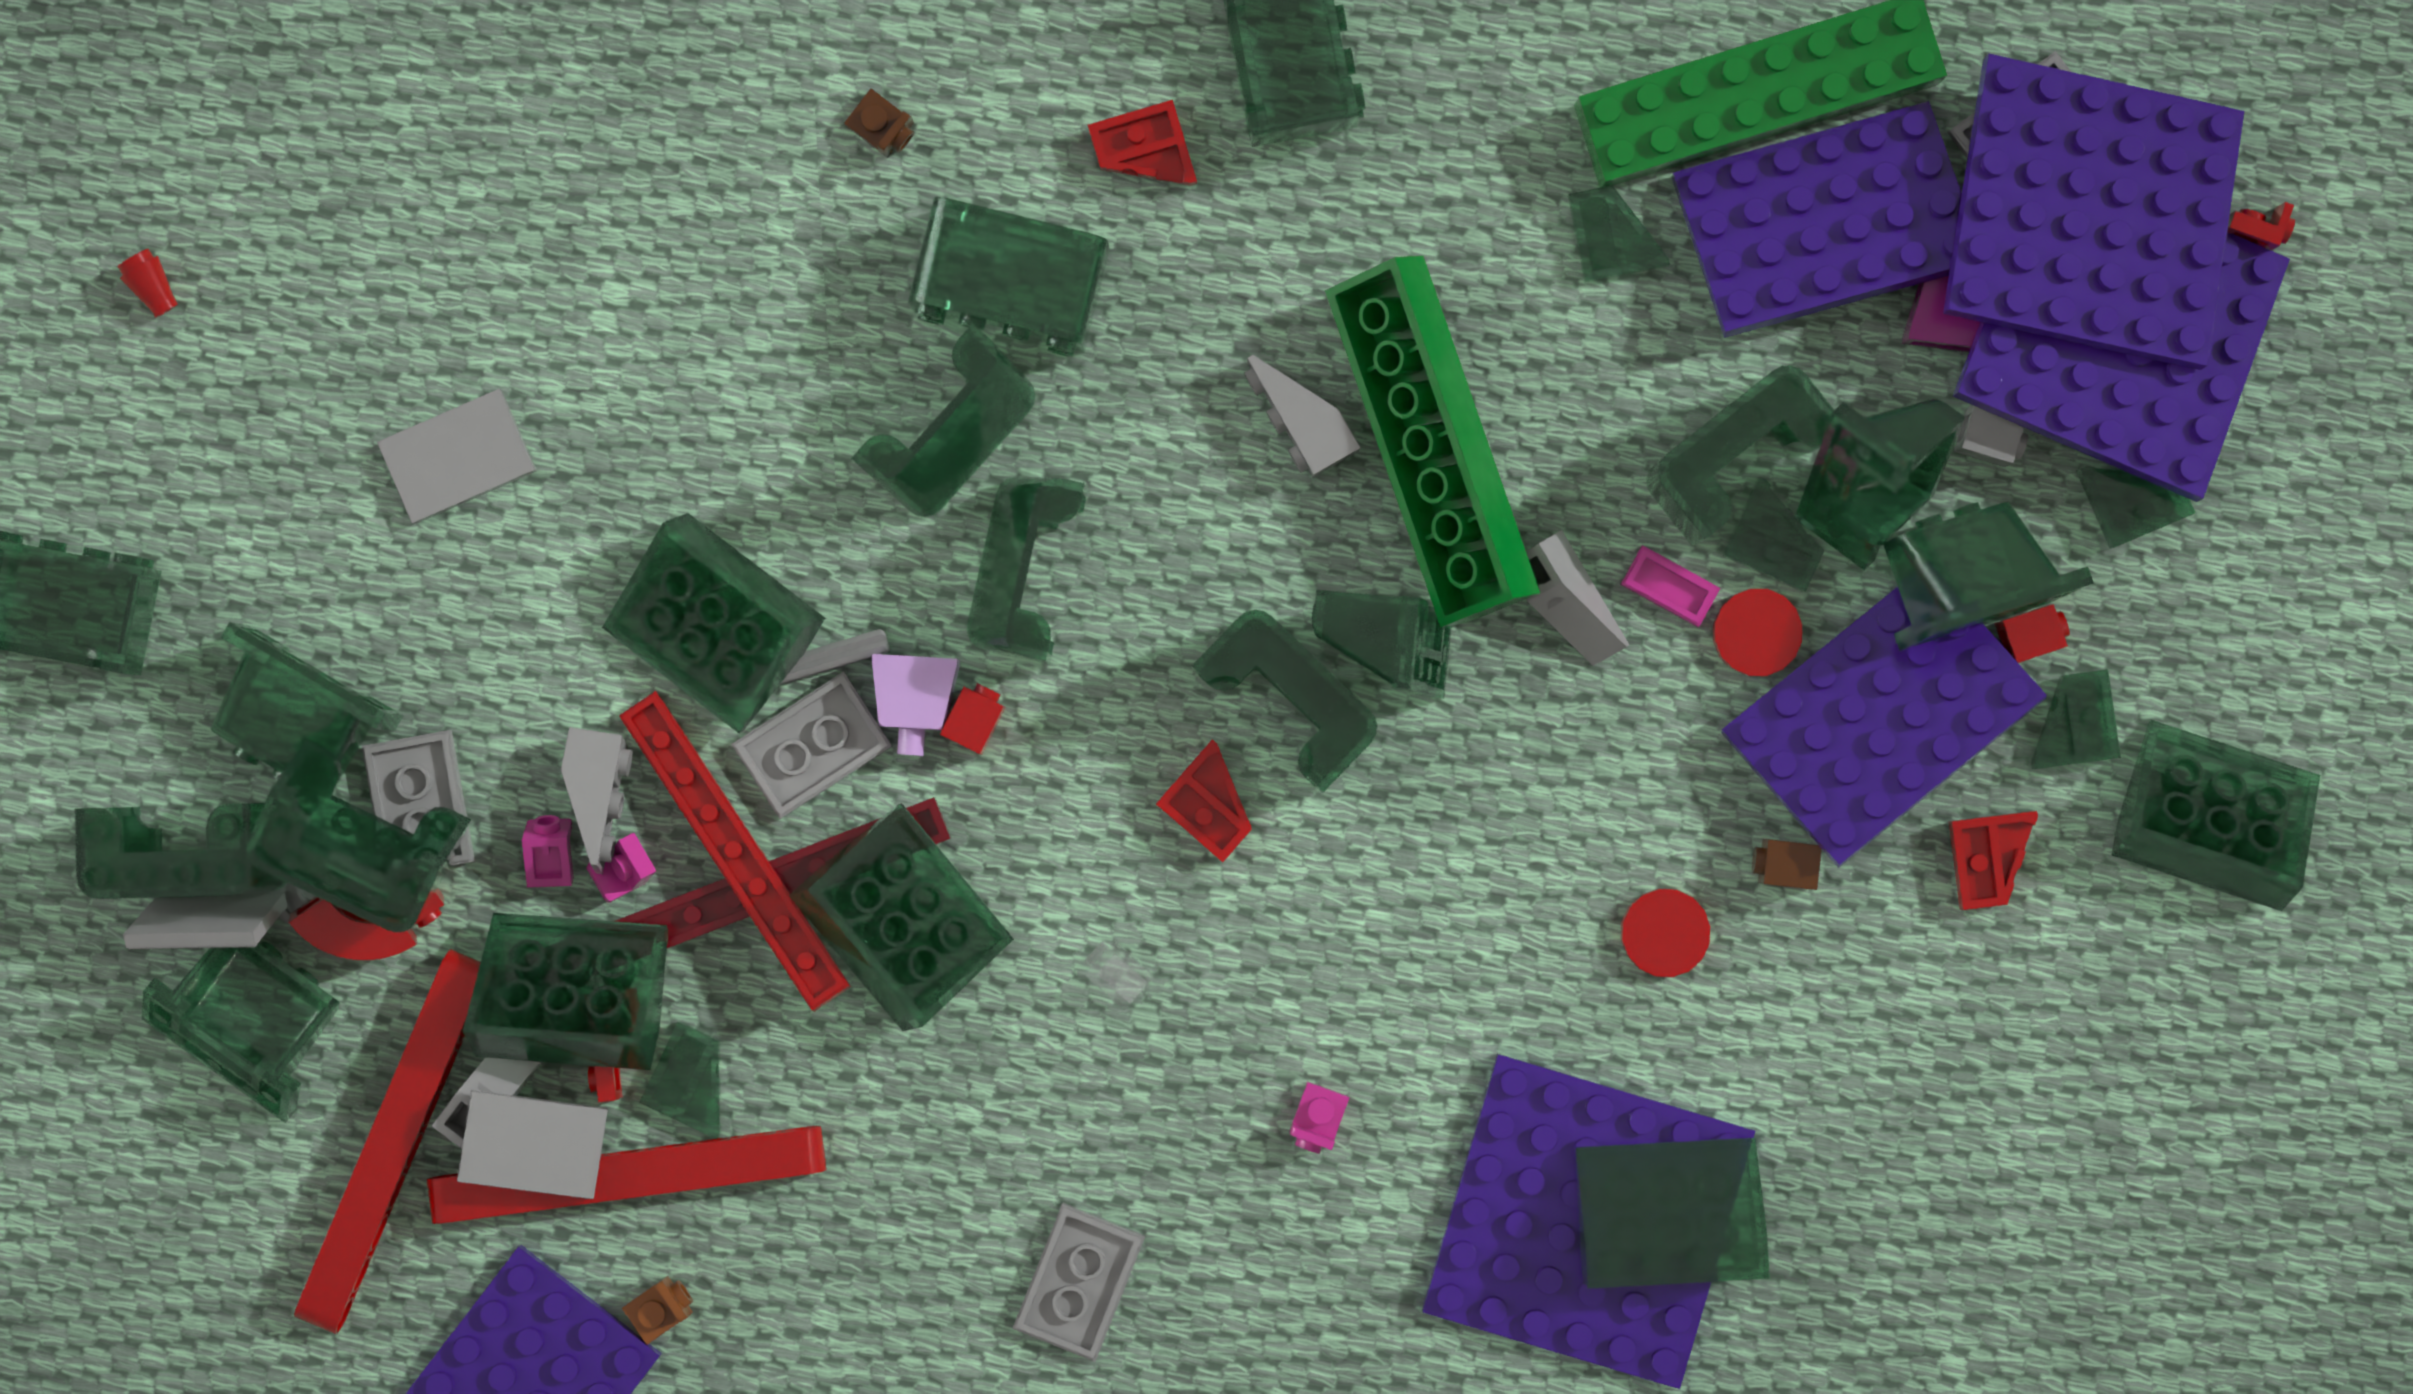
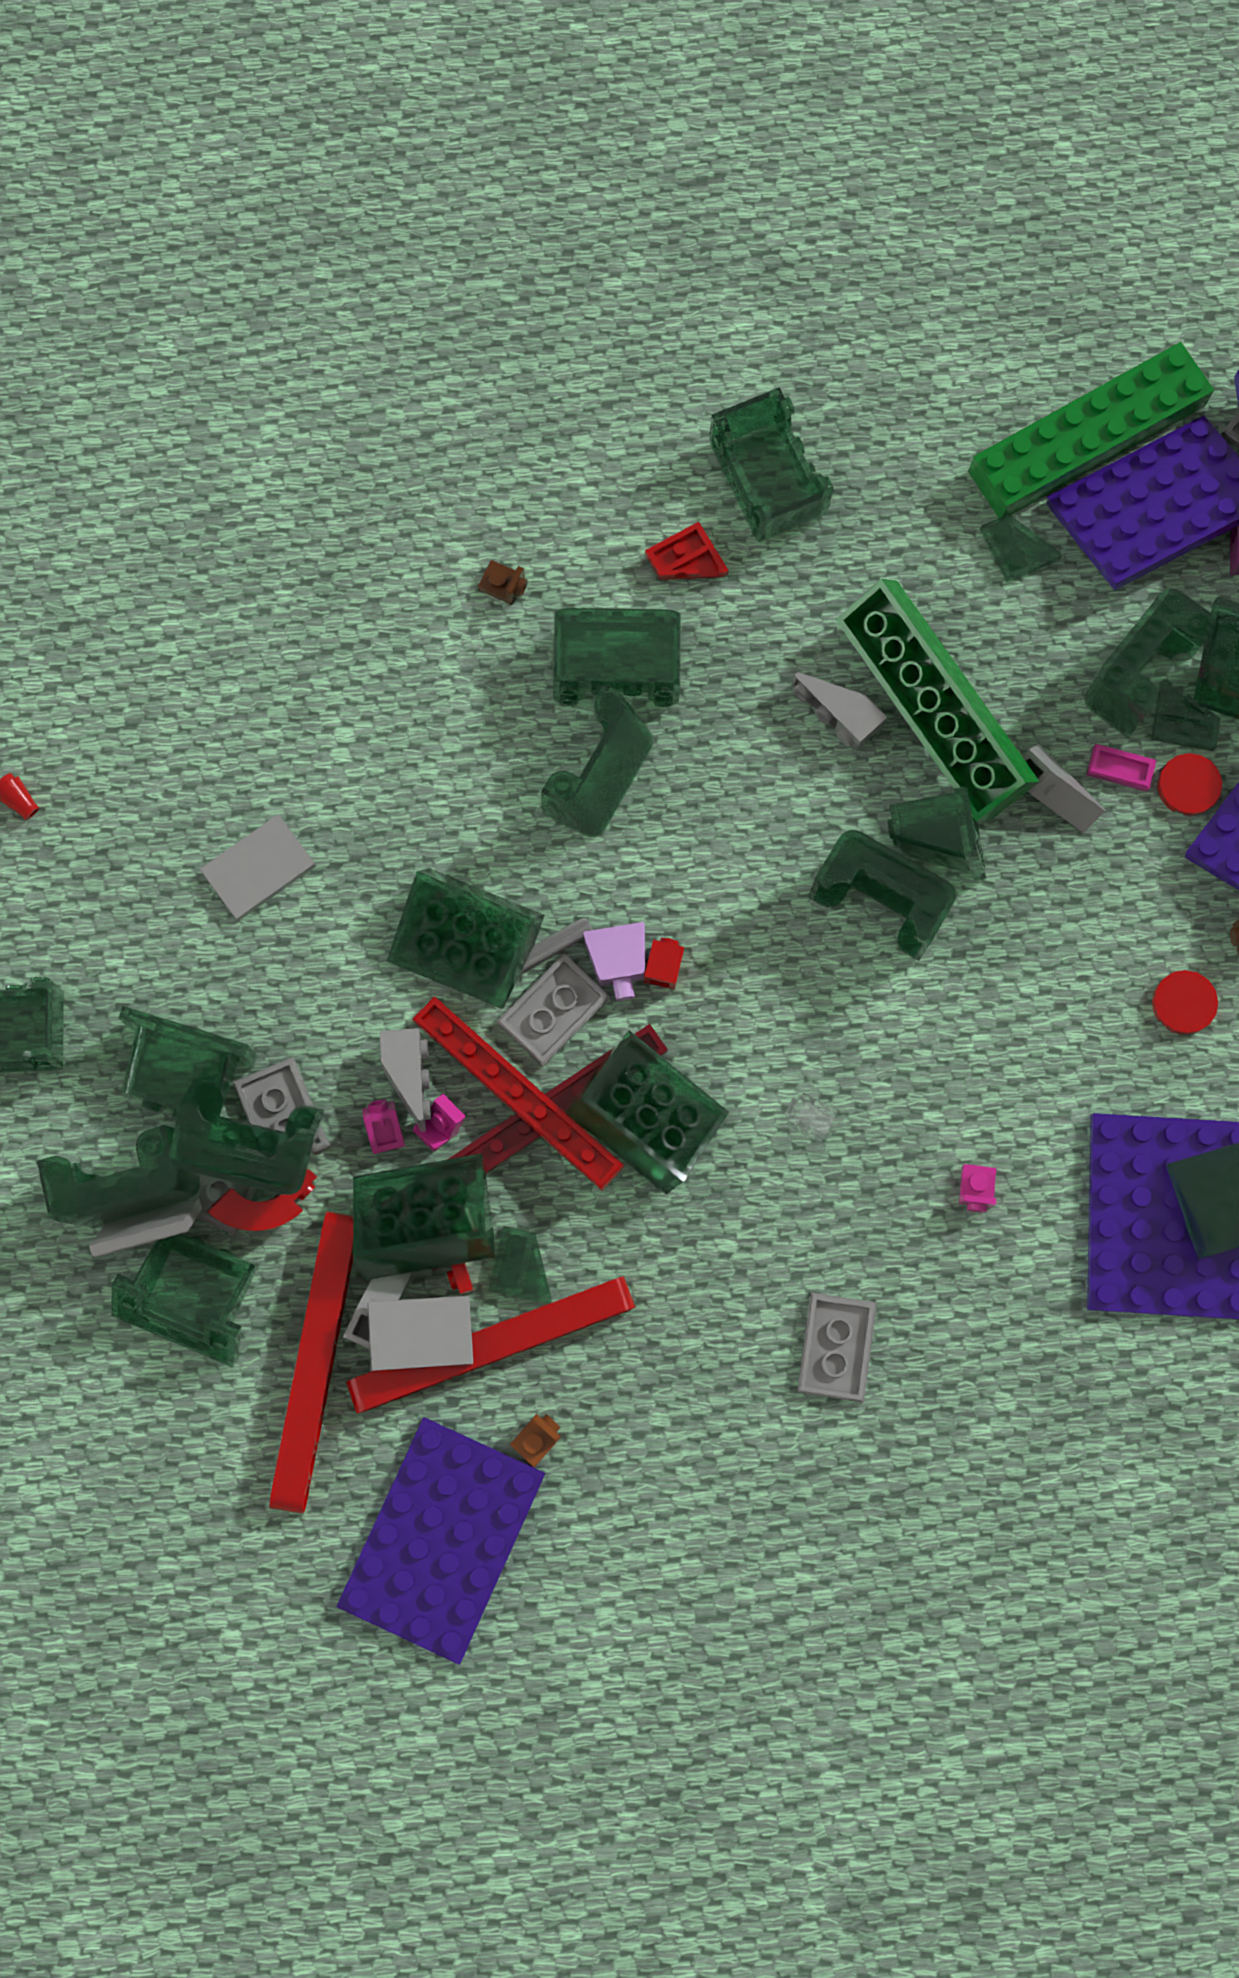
camera: 20 degrees left, 10 degrees down
clear green windscreen [967,476,1088,665] -> none
red wing [1156,739,1252,862] -> none

